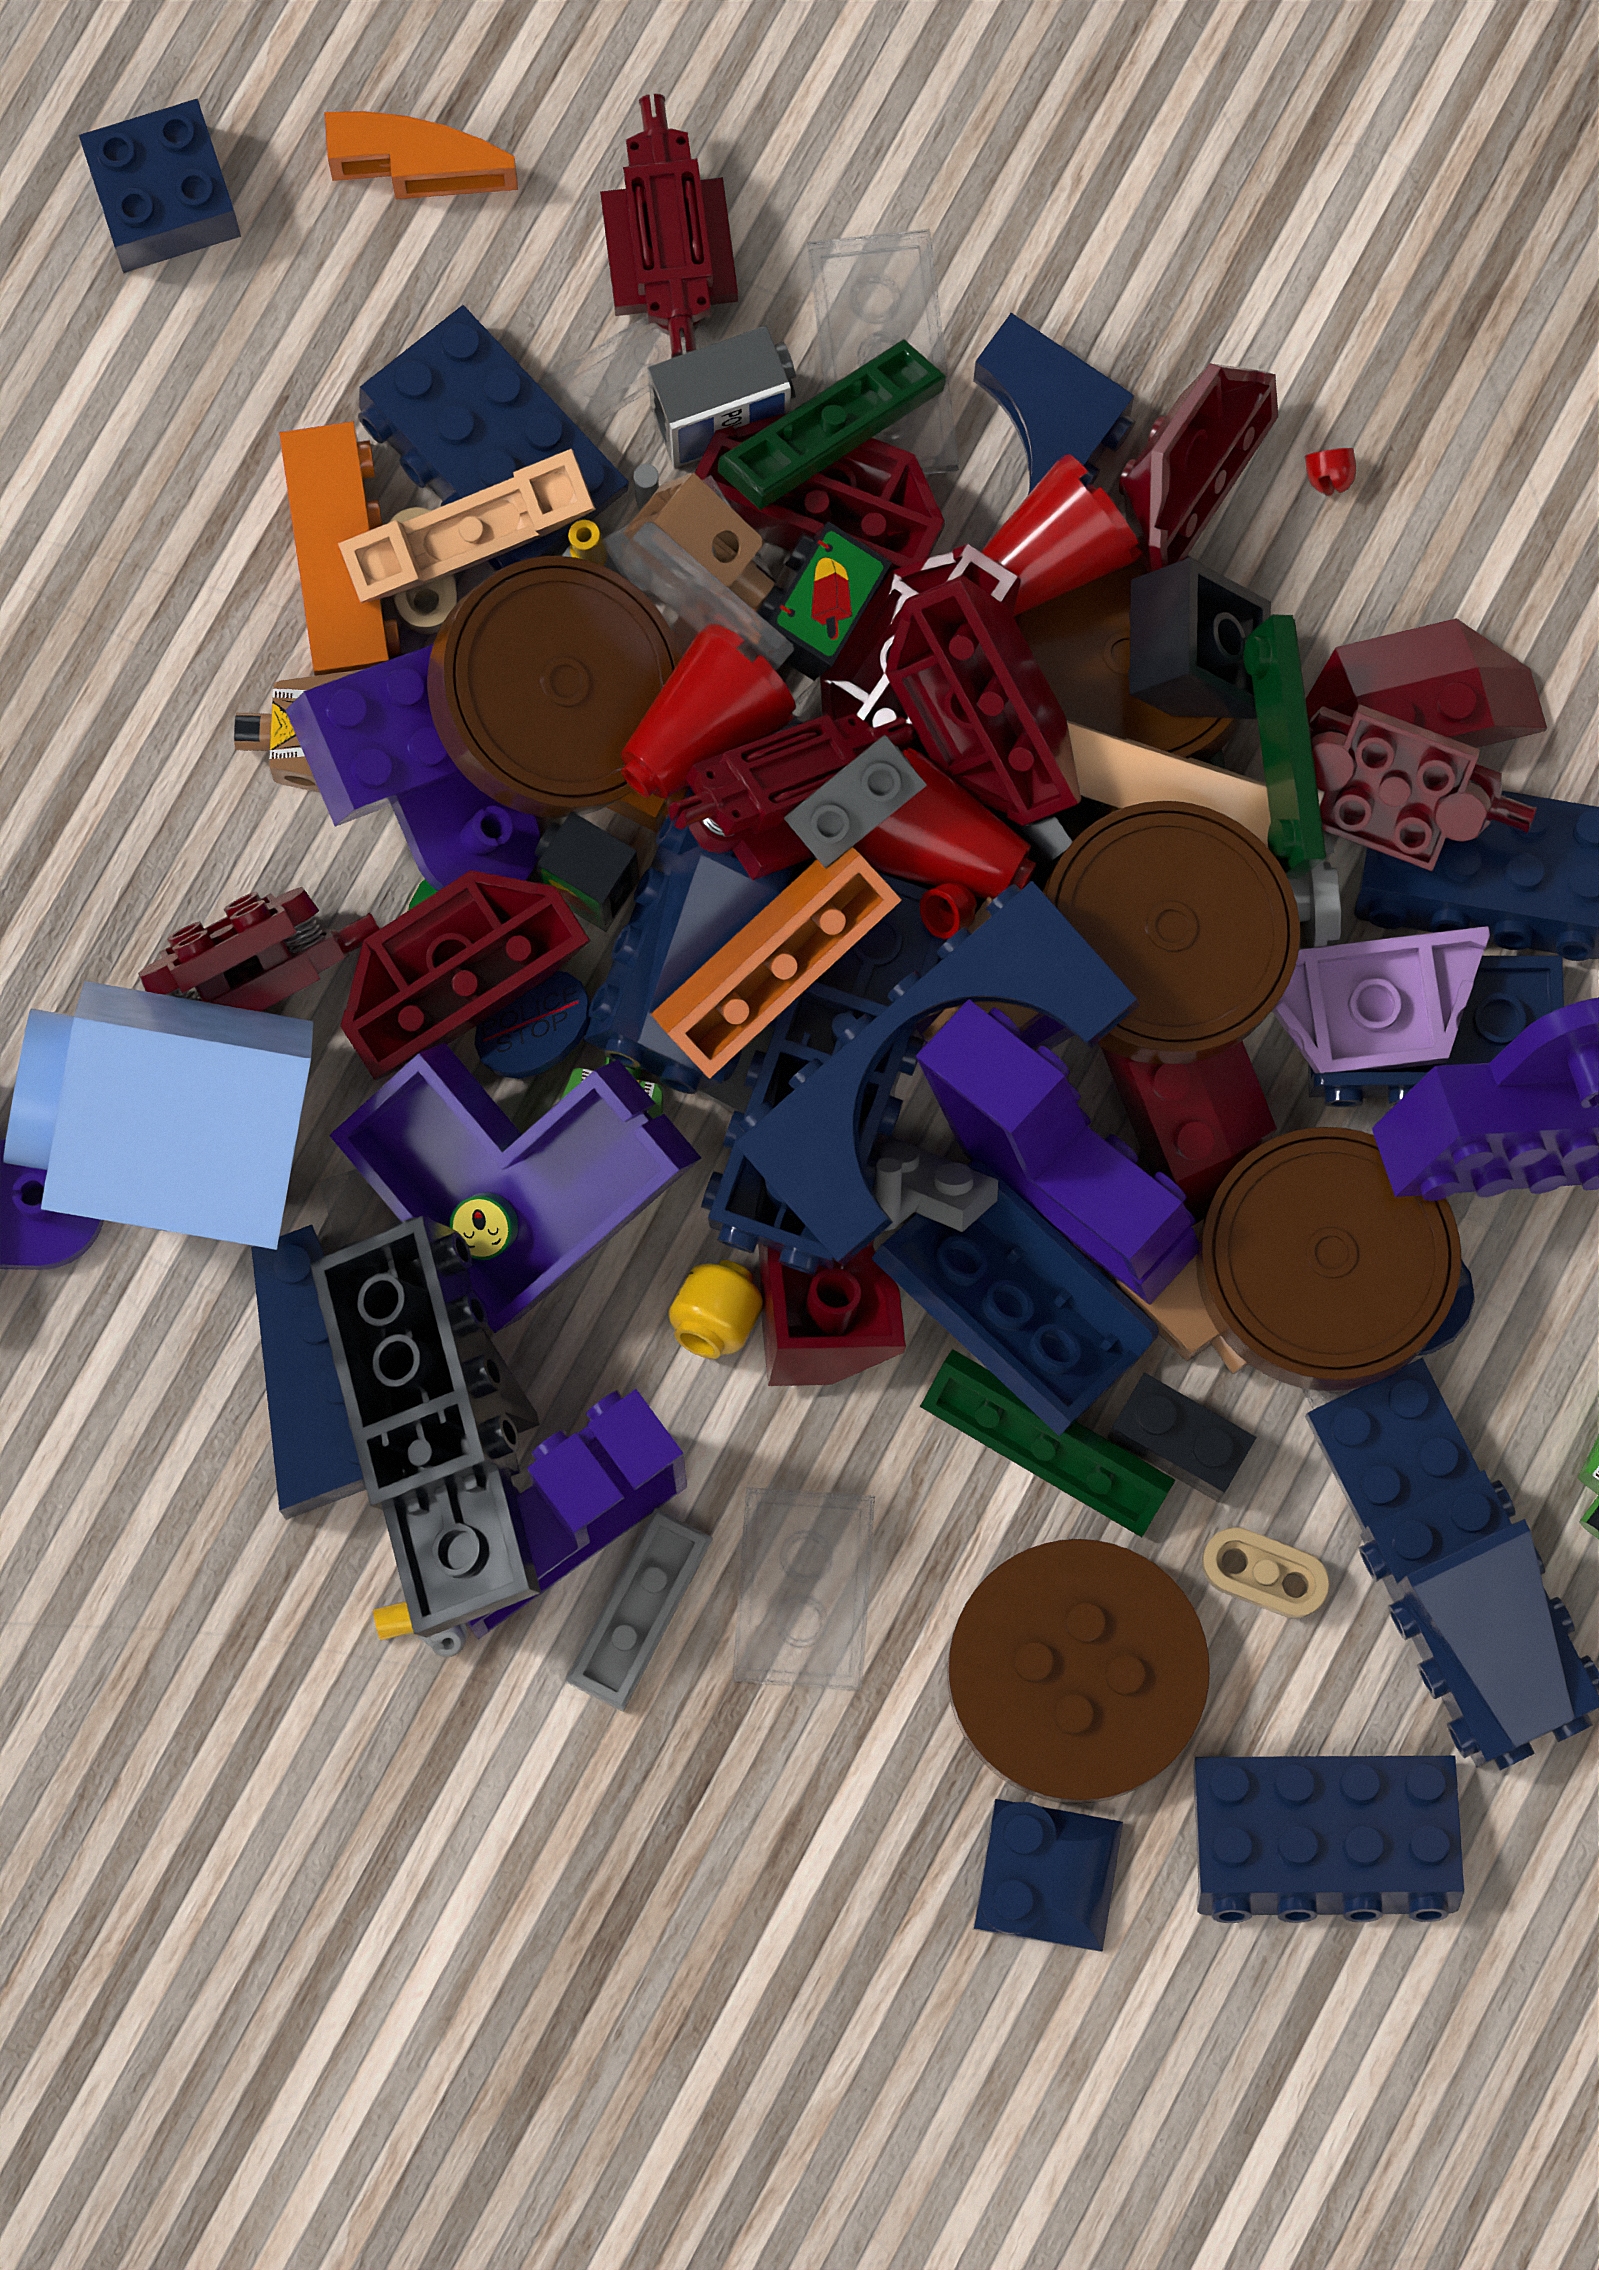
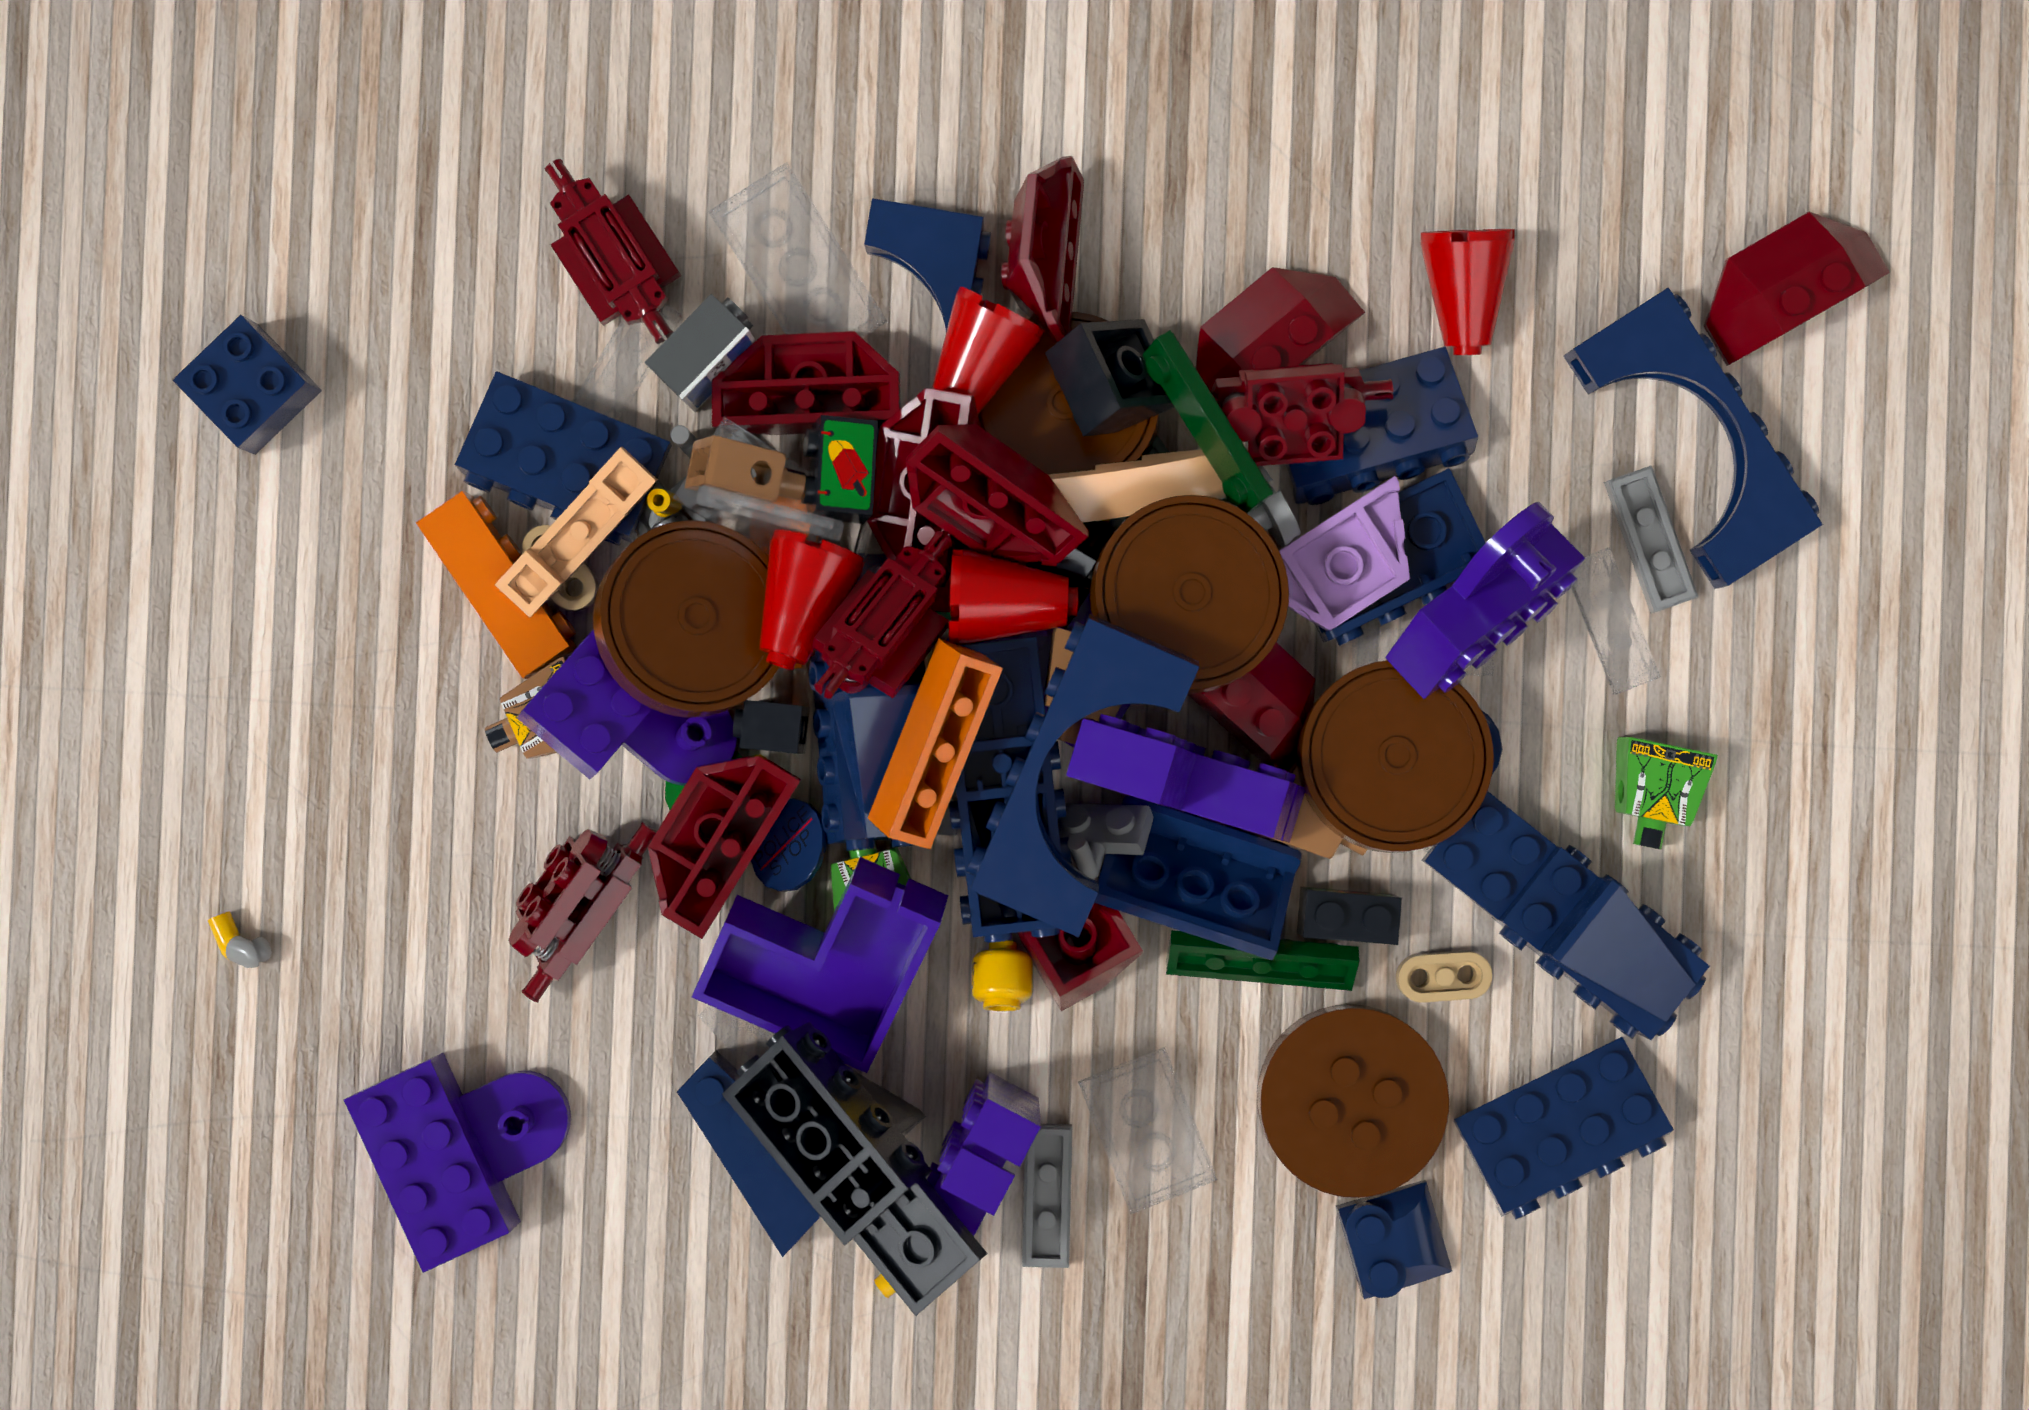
camera: 25 degrees left, 10 degrees up
light blue container [3,981,314,1250] -> none
orange slope [324,111,518,199] -> none
light yellow tile [450,1192,518,1260] -> none
dark green plate [718,339,946,510] -> none
dark grey hinge [783,734,927,868] -> none
red hinge [920,882,977,939] -> none
red hinge [1304,448,1356,496] -> none

